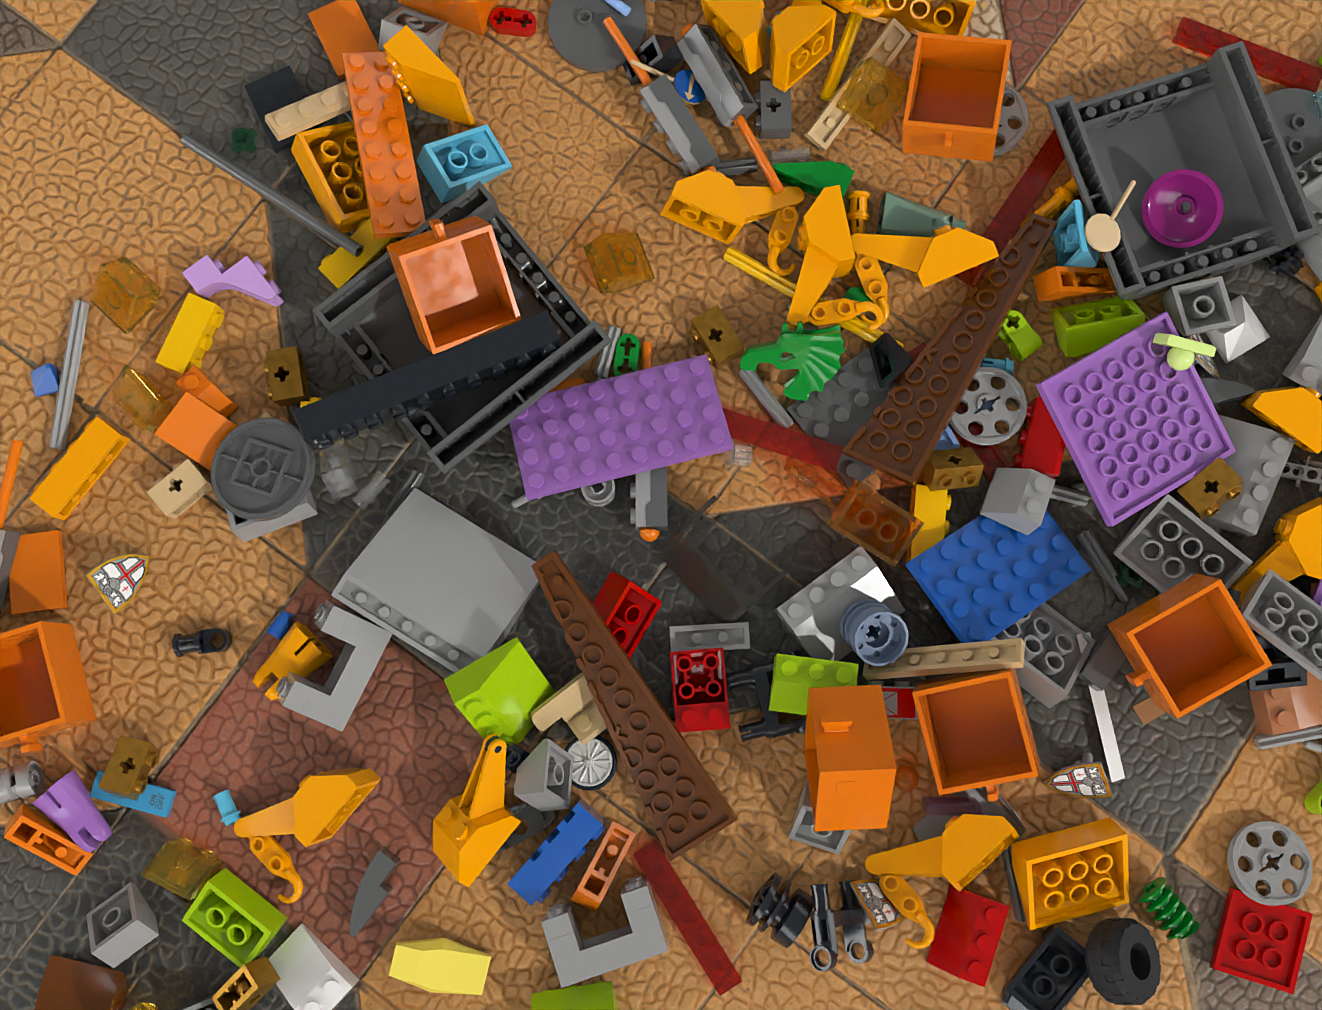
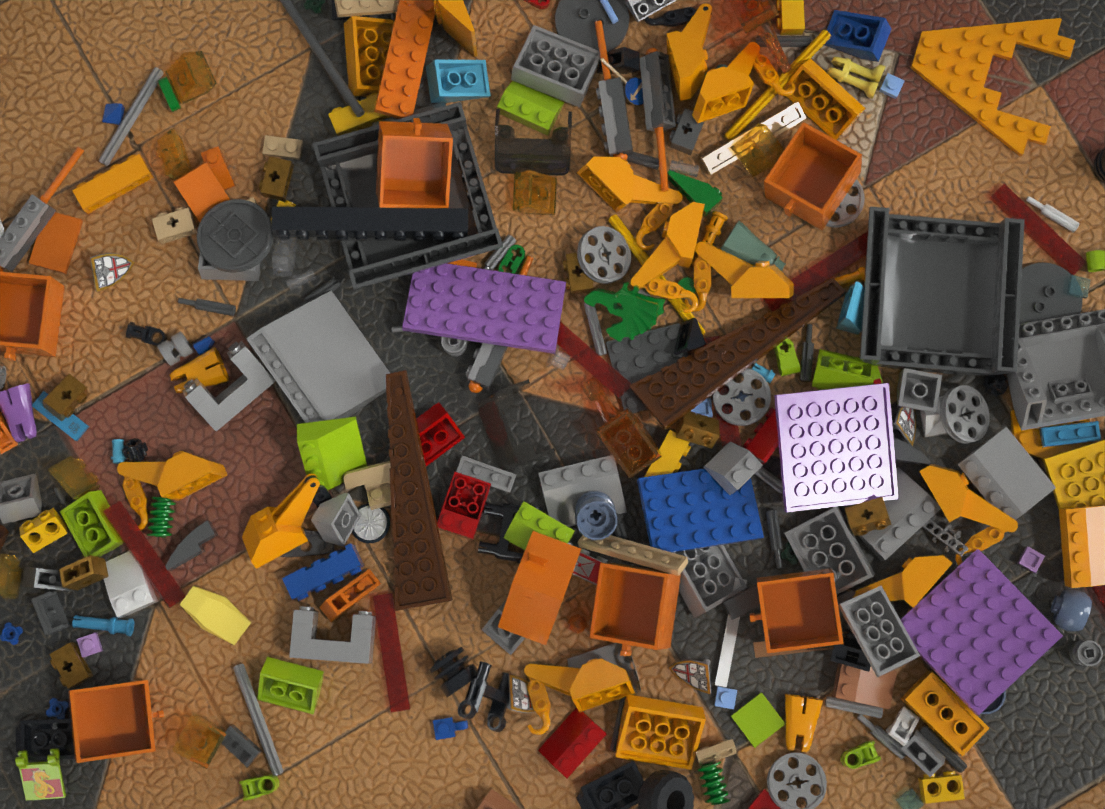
camera: 20 degrees right, 0 degrees up
yellow brick [155,292,225,375] -> none
lavender arch [182,255,284,306] -> none
tile [922,796,982,816] -> none
orange slope [1033,266,1115,301] -> none
tan piece [1085,180,1136,252] -> none
magenta dish [1142,169,1224,248] -> none
yellowish green tile [1153,333,1216,371] -> none
none -> yellow brick [19,507,67,553]
none -> clear red plate [102,501,186,608]
none -> black gear [122,438,148,462]
none -> green piece [146,497,176,538]
none -> light grey wheel [157,331,194,366]
none -> green beam [158,76,181,112]
none -> dark grey axle [178,298,236,316]
none -> tan plate [262,135,303,160]
none -> blue plate [433,717,468,740]
none -> clear smoke windscreen [495,109,572,176]
none -> lime slope [497,81,564,136]
none -> light grey slope [511,25,600,107]
none -> light grey wedge [577,226,631,284]
none -> tan plate [695,739,737,766]
none -> light blue plate [714,686,737,709]
none -> lime tile [731,692,785,748]
none -> light orange piece [785,694,823,753]
none -> dark grey axle [799,324,814,382]
none -> light grey wedge [940,385,990,444]
none -> white axle [1026,196,1080,233]

